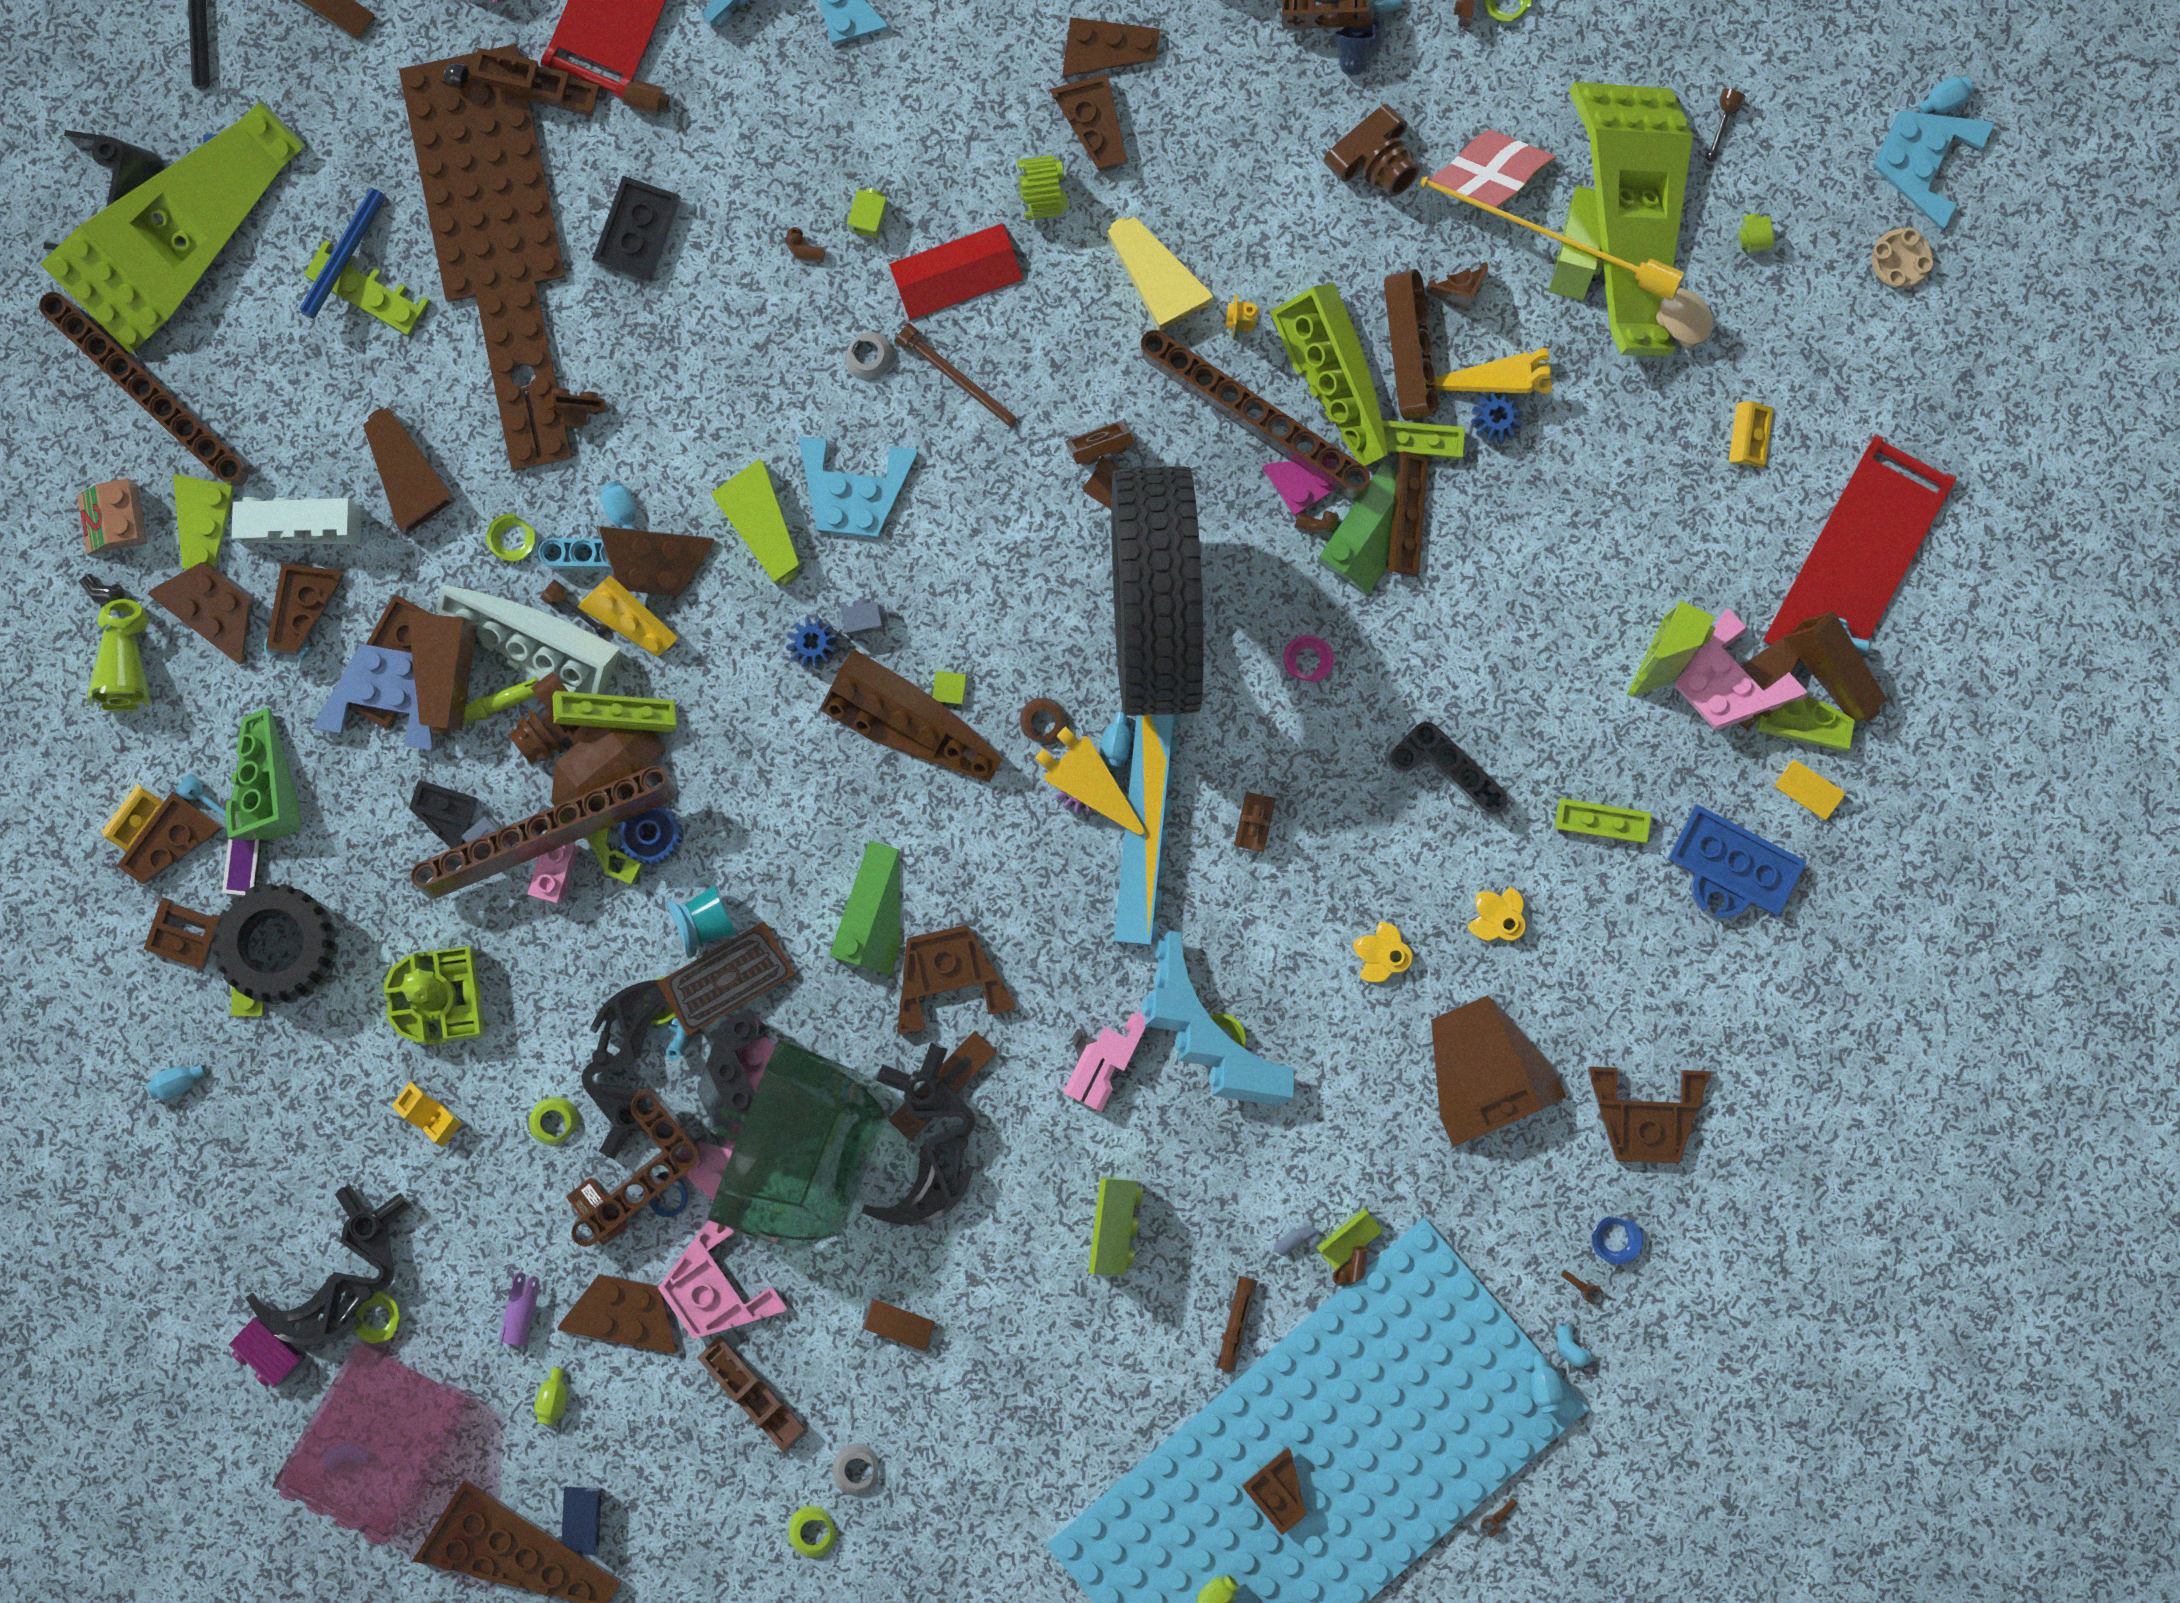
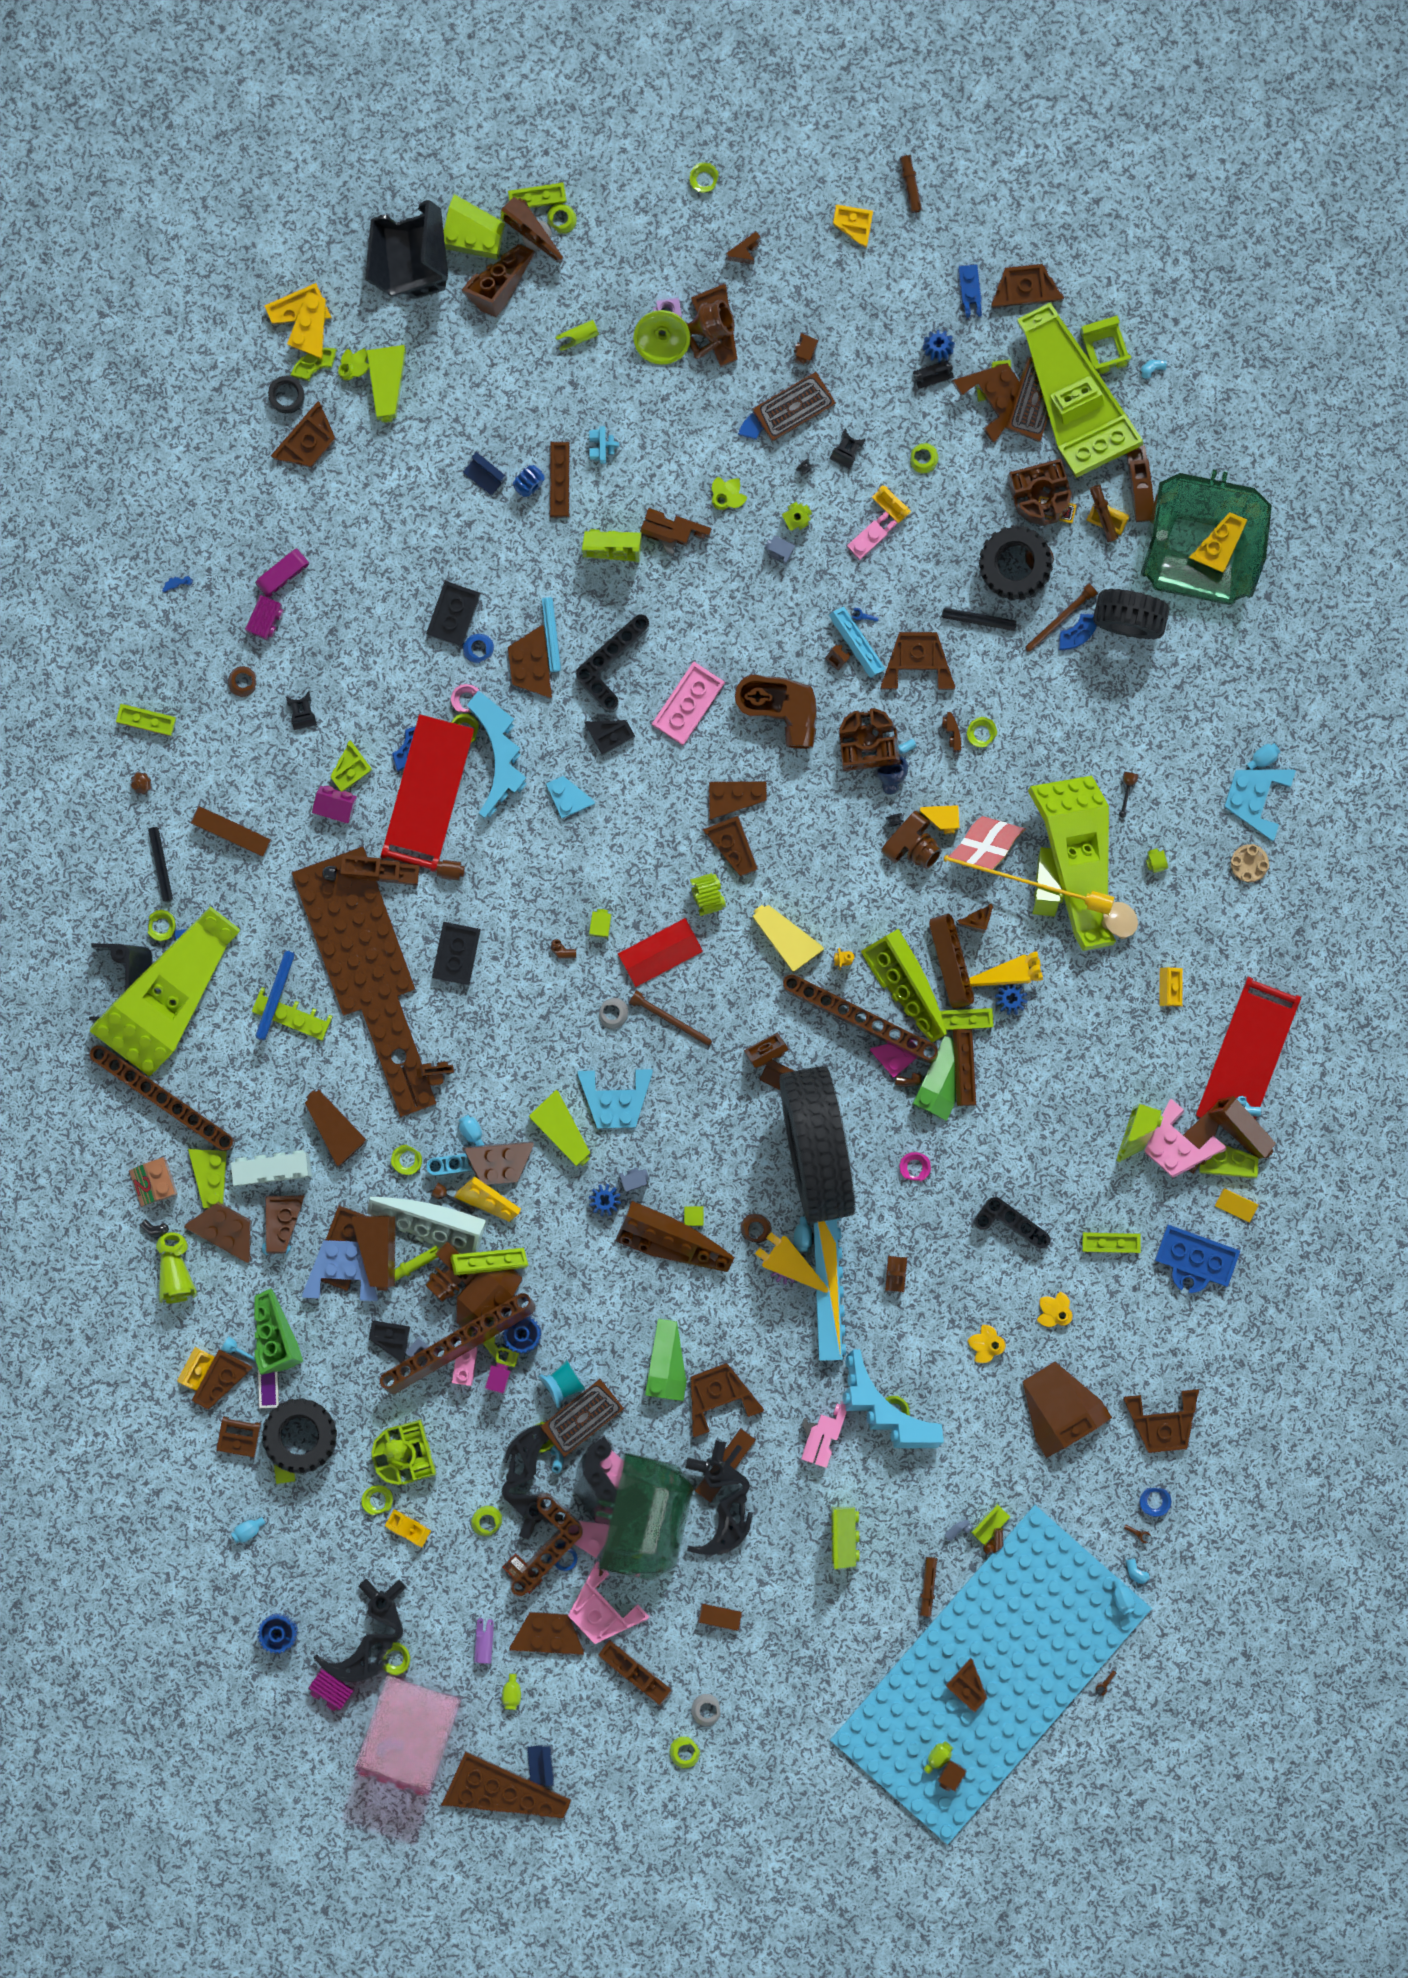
camera: 15 degrees left, 0 degrees up
none -> lime piece [147,909,176,941]
none -> blue brick [257,1613,298,1654]
none -> lime piece [361,1485,393,1515]
none -> magenta piece [485,1363,512,1394]
none -> black bush [885,813,904,827]
none -> yellow slope [919,805,959,834]

